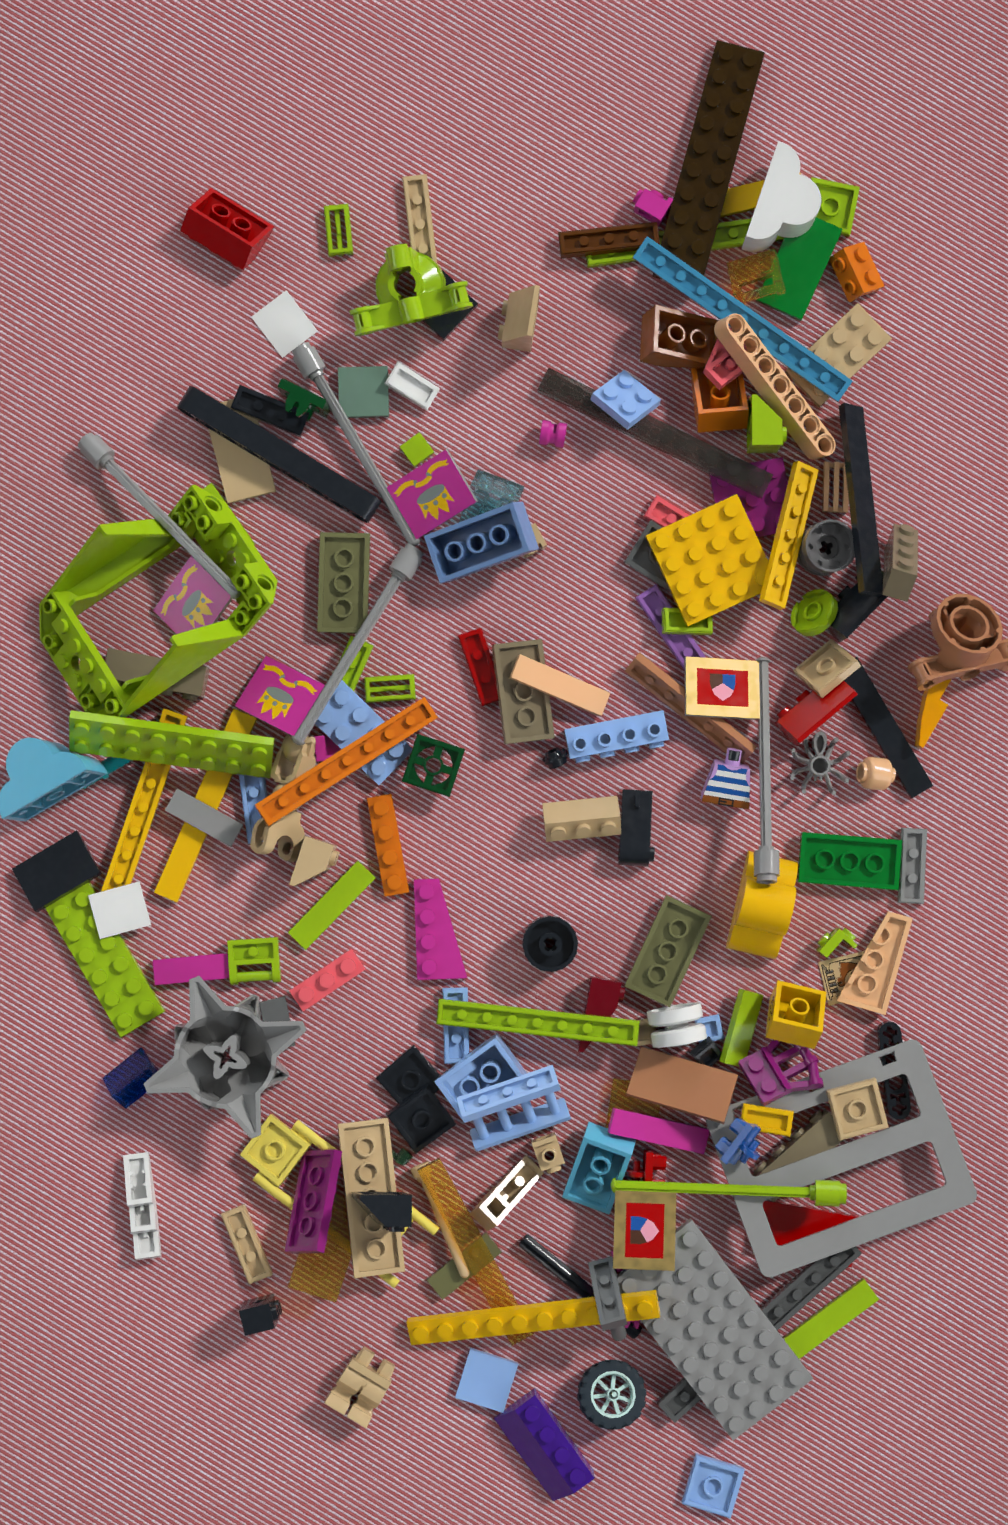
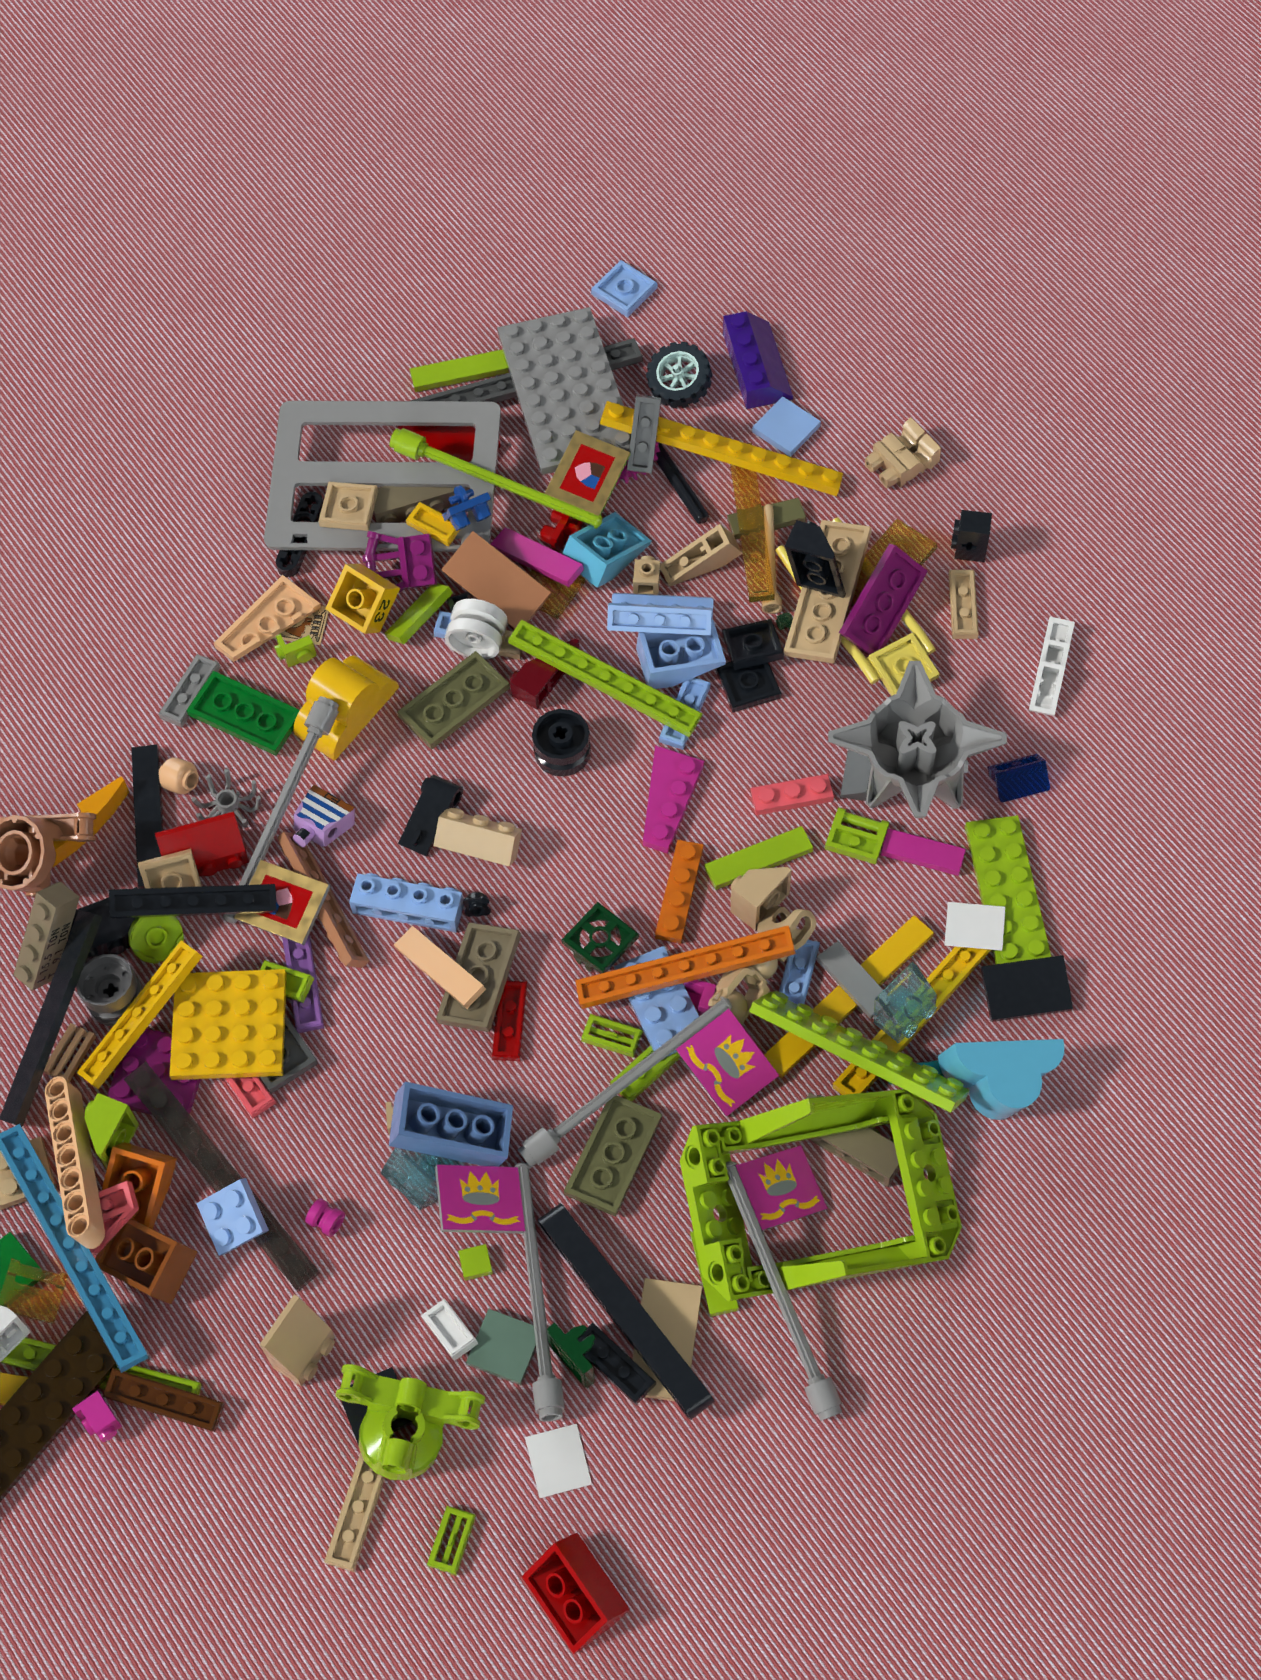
camera: 150 degrees left, 25 degrees down
none -> black plate [109,884,277,919]
none -> clear light blue slope [874,962,937,1044]

